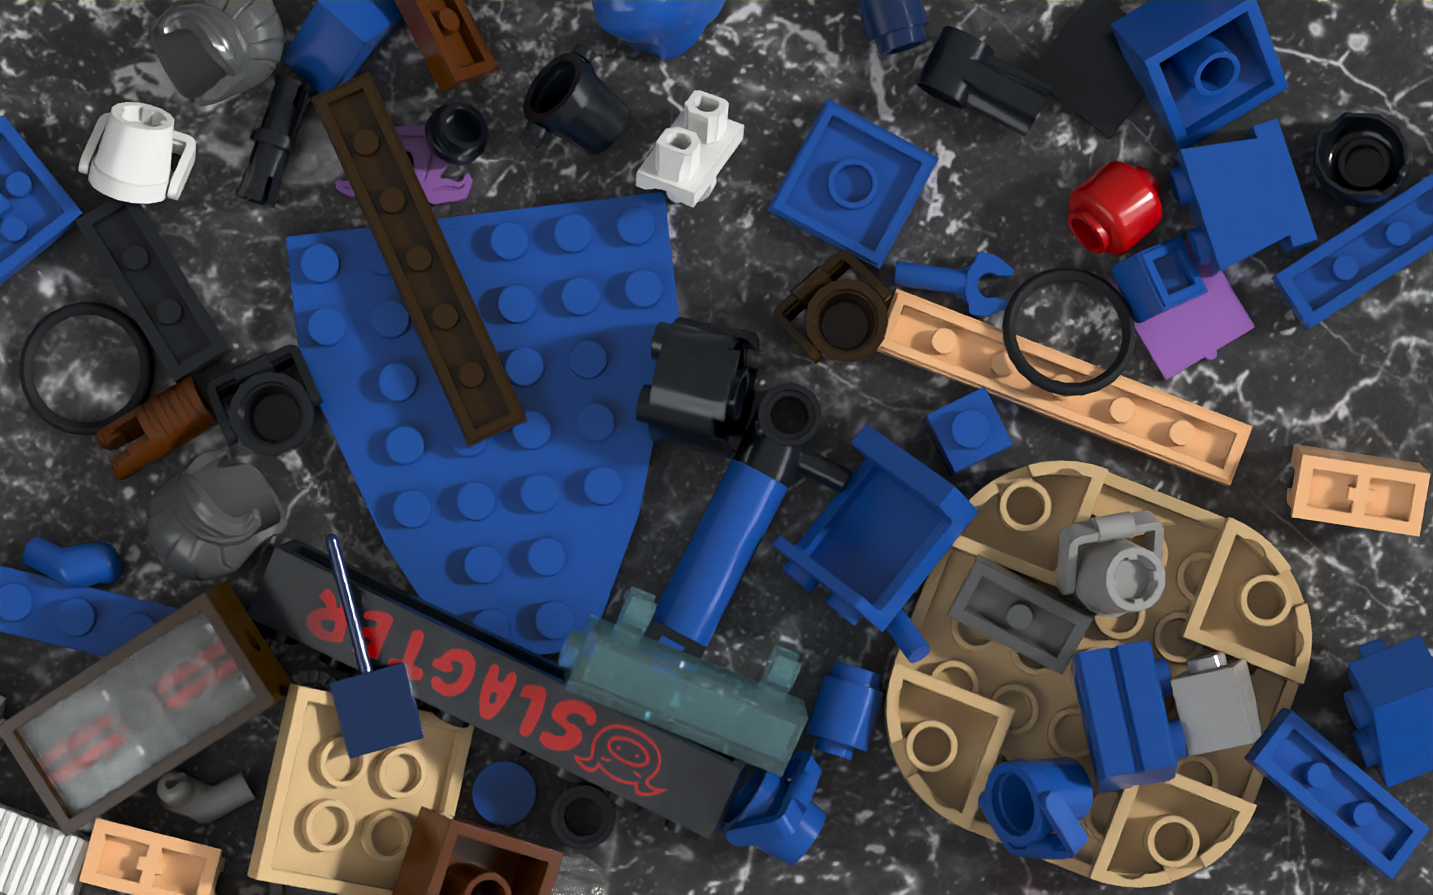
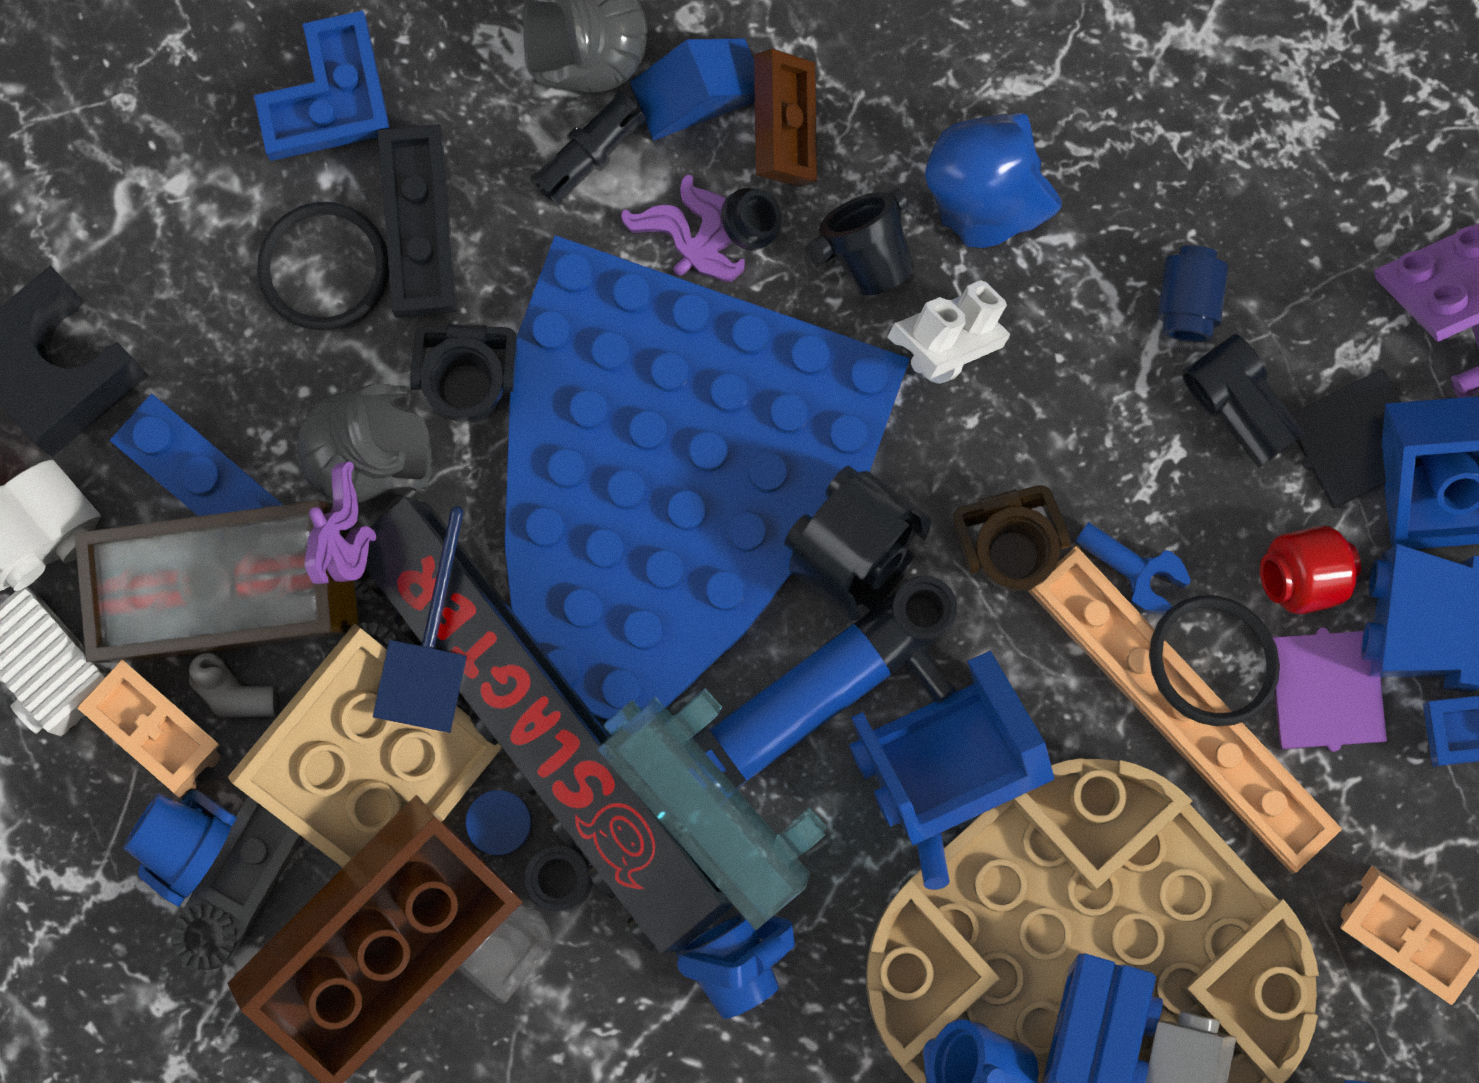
camera: 30 degrees right, 5 degrees down
blue arm [23,537,123,588] -> none
white piece [78,102,196,204] -> none
reddish brown hinge [94,375,219,481] -> none
dark brown tile [311,72,528,448] -> none
blue tile [767,98,939,271] -> none
blue brick [806,661,885,760] -> none
blue brick [922,387,1013,477] -> none
dark grey plate [947,554,1093,675] -> none
light grey piece [1057,510,1166,617] -> none
blue slope [1112,235,1208,323] -> none
none -> medium lavender piece [305,461,376,584]

